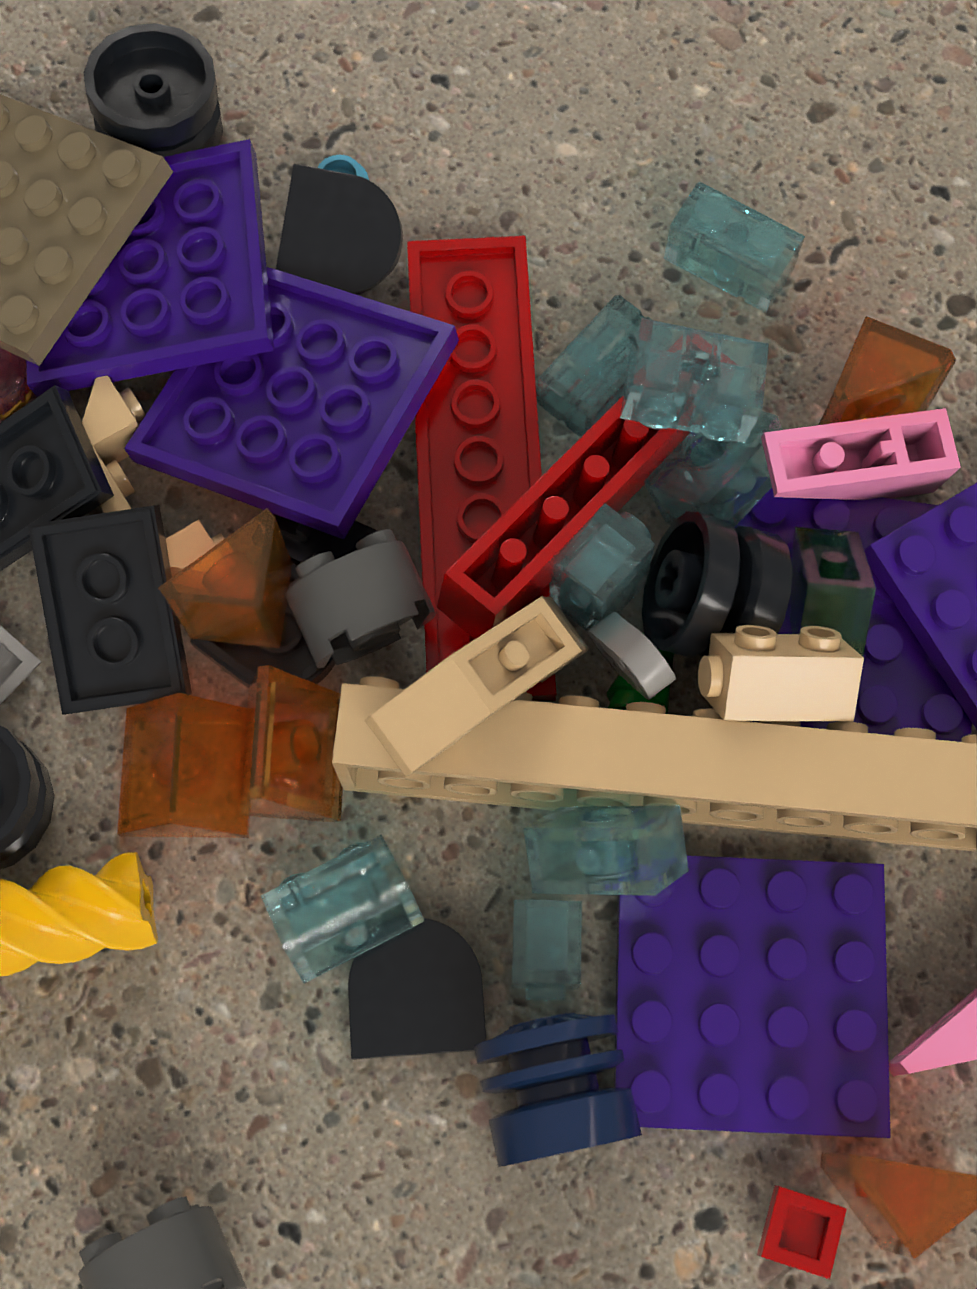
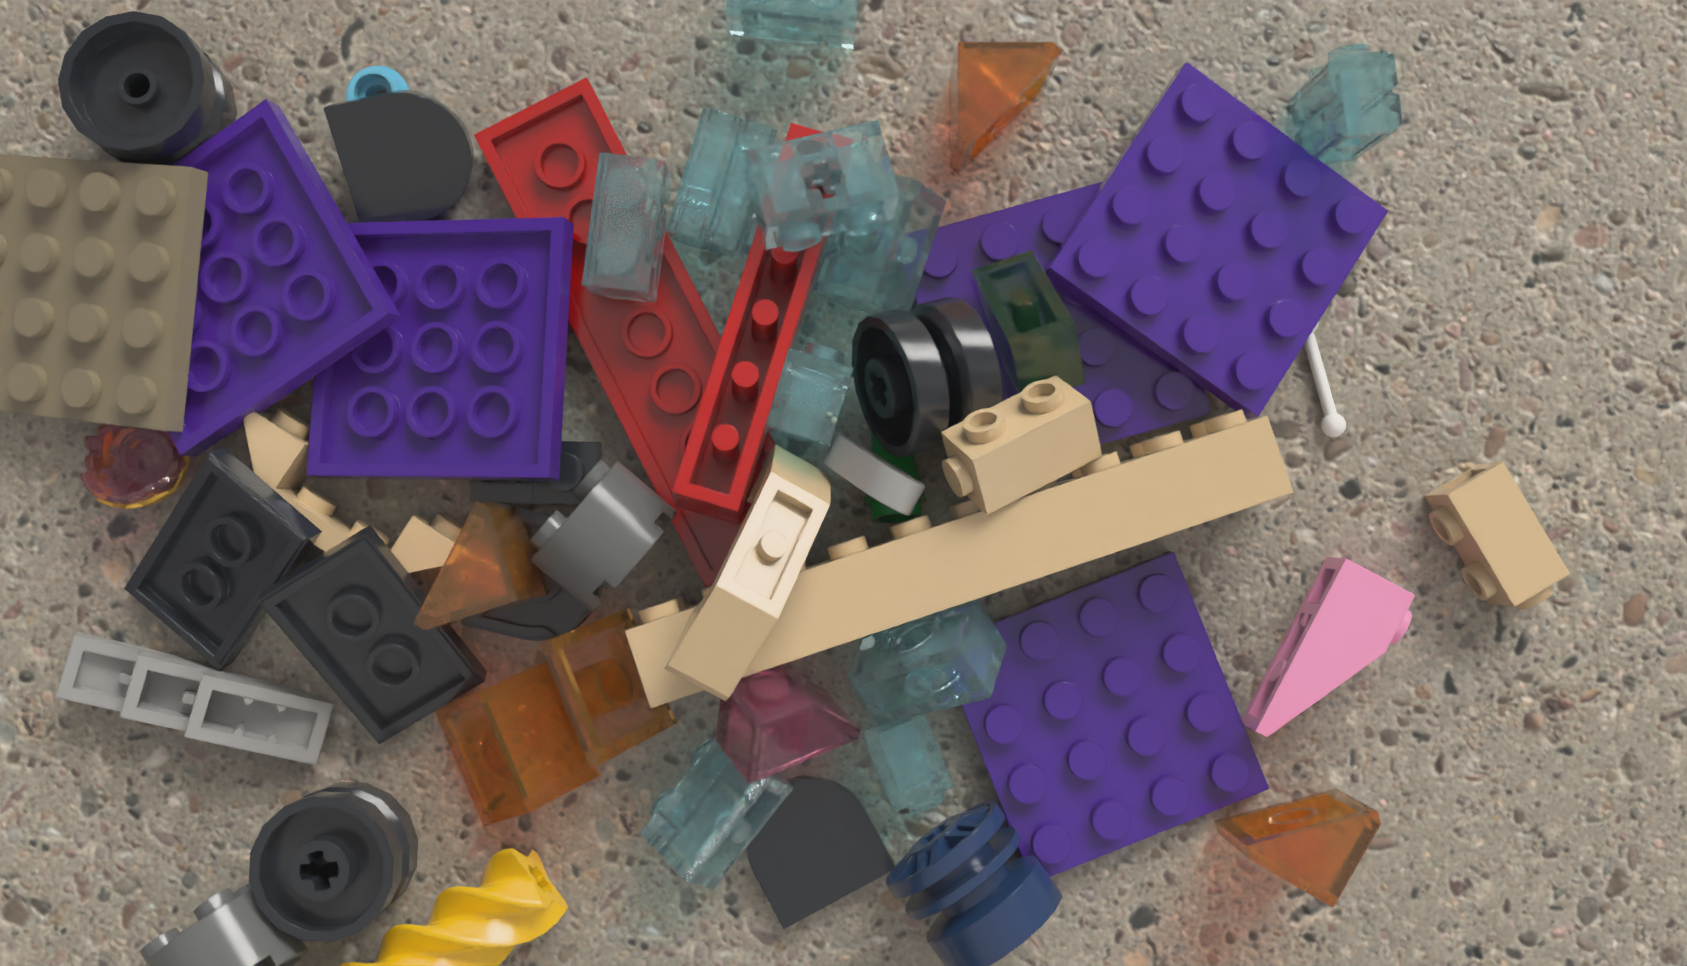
camera: 25 degrees left, 15 degrees up
red plate [757,1185,847,1279] -> none
bright pink slope [761,408,961,500] -> none
none -> clear light blue brick [582,153,673,303]
none -> clear pink slope [715,665,860,784]

